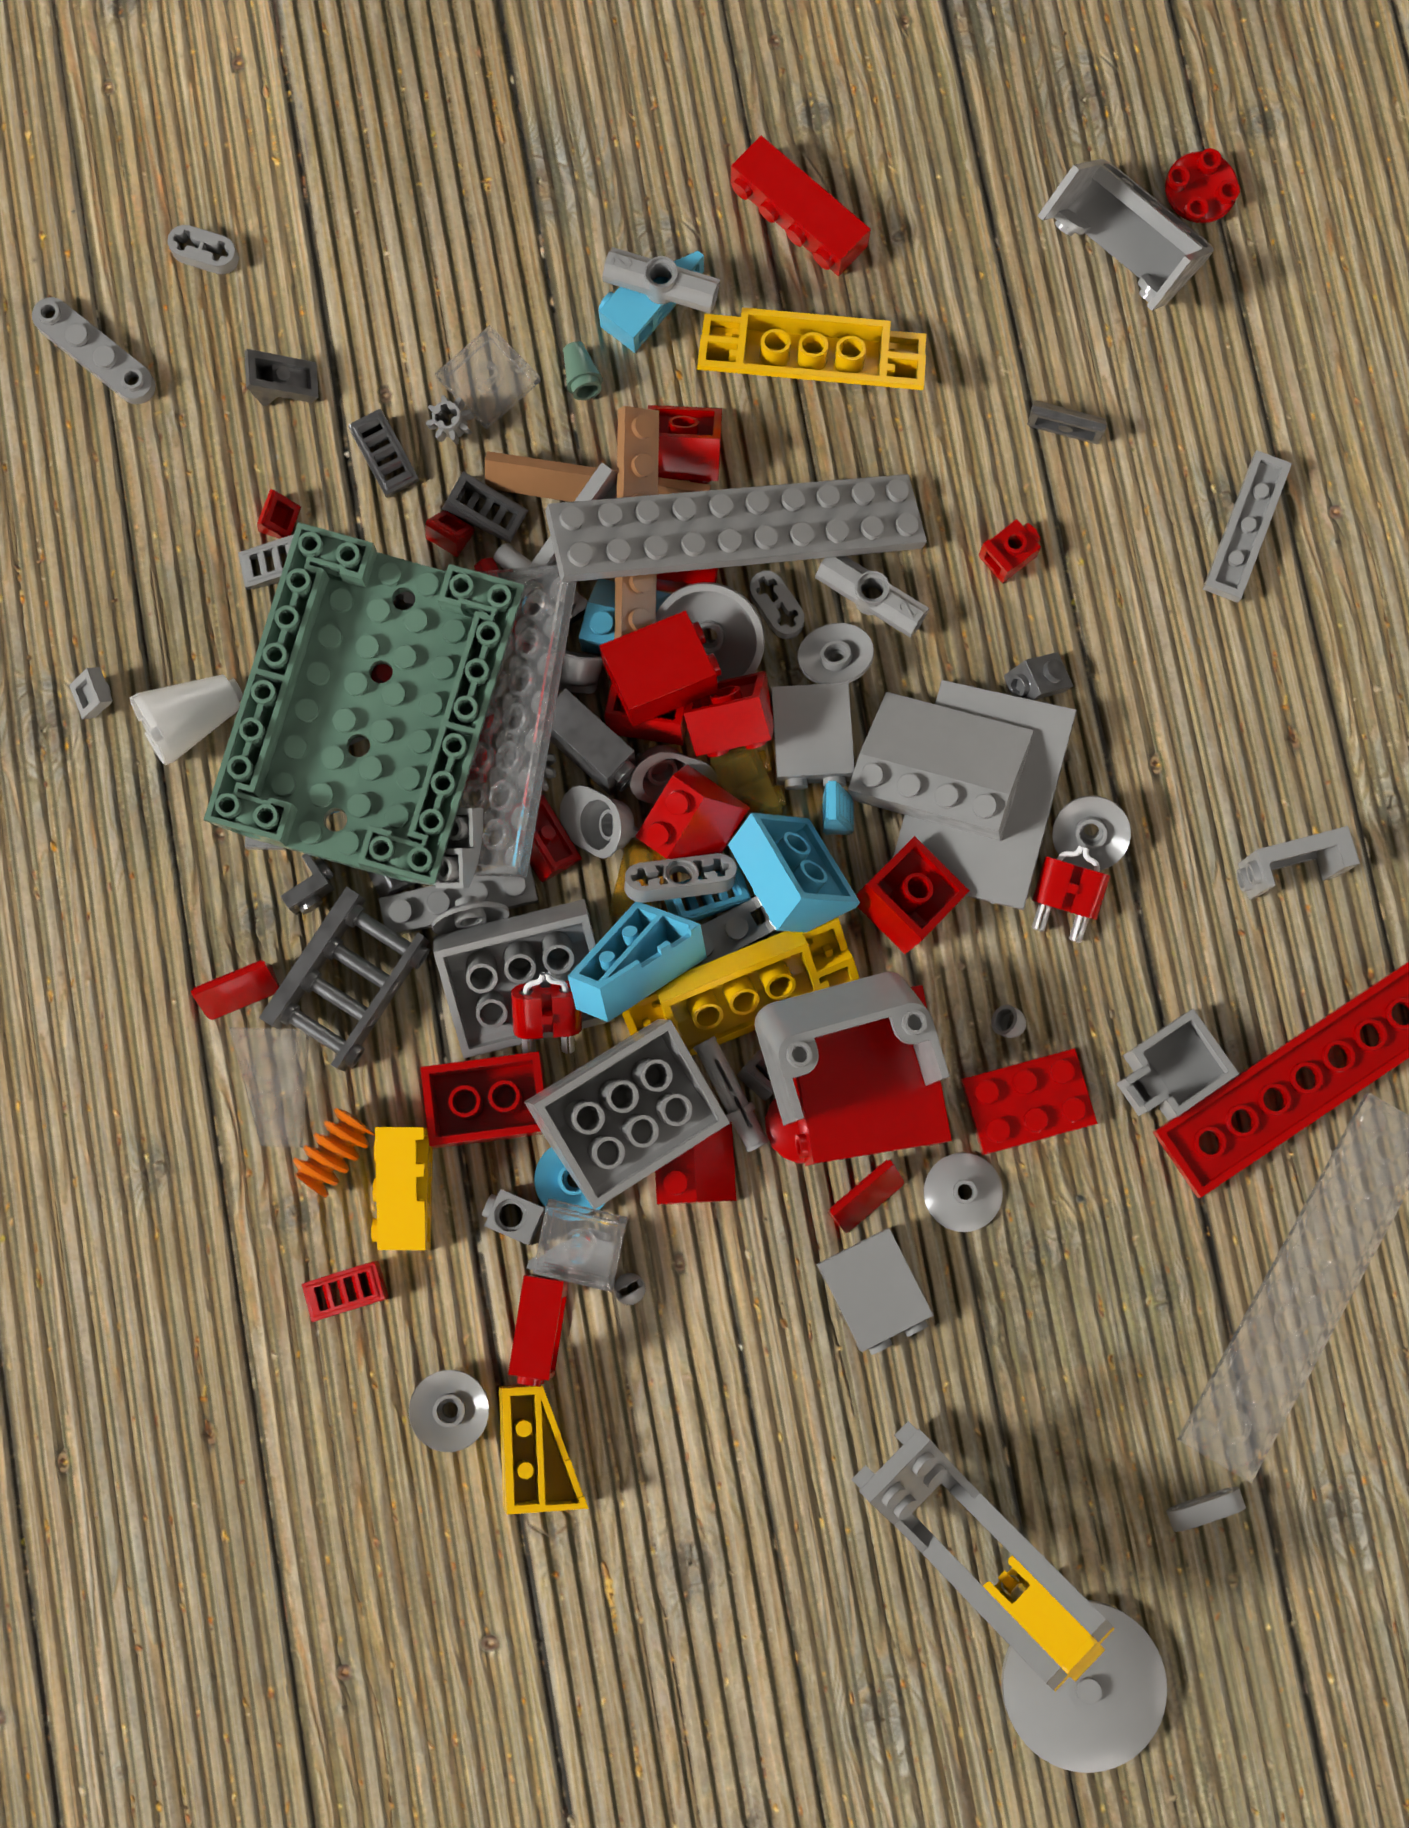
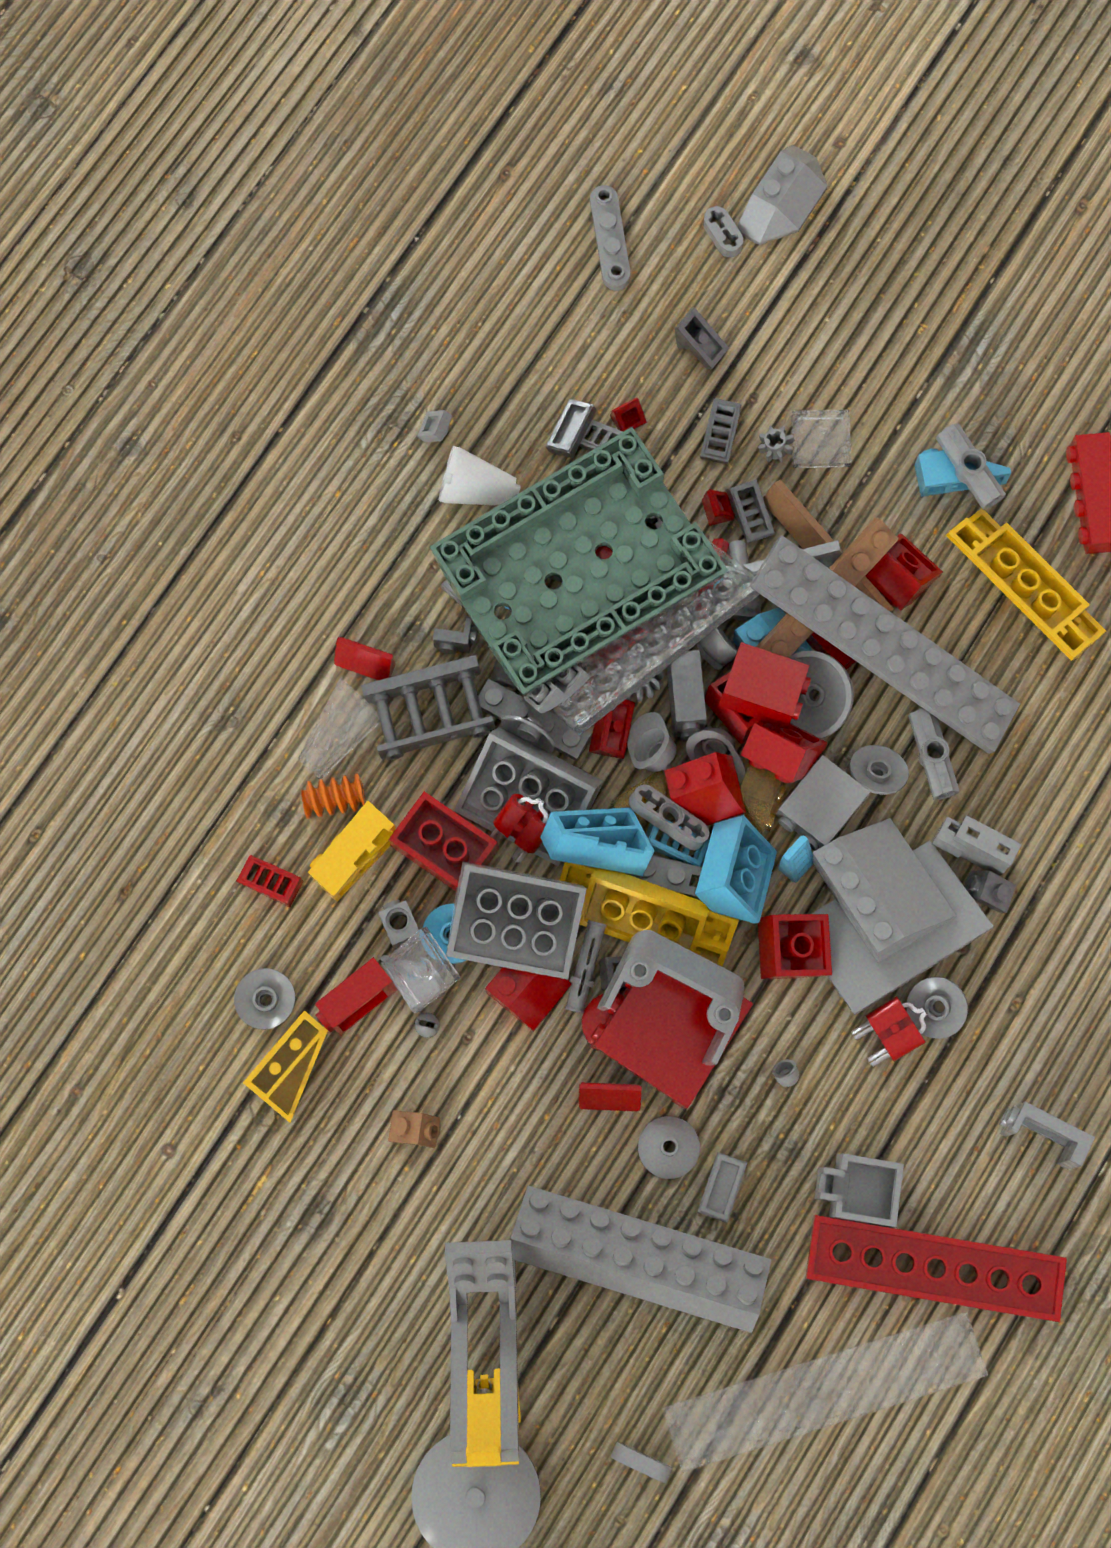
camera: 45 degrees right, 5 degrees down
sand green cone [563,341,603,400] -> none
light grey beam [750,571,804,639] -> none
light grey panel [816,1228,934,1355] -> none
red plate [960,1048,1098,1156] -> none
red brick [978,519,1041,584] -> none
none -> medium nougat bracket [388,1110,440,1148]
none -> light grey brick [510,1185,772,1333]
none -> flat silver tile [546,399,597,458]
none -> light grey tile [697,1152,747,1223]
none -> light grey wedge [737,145,827,245]
none -> light grey piece [932,815,1022,876]

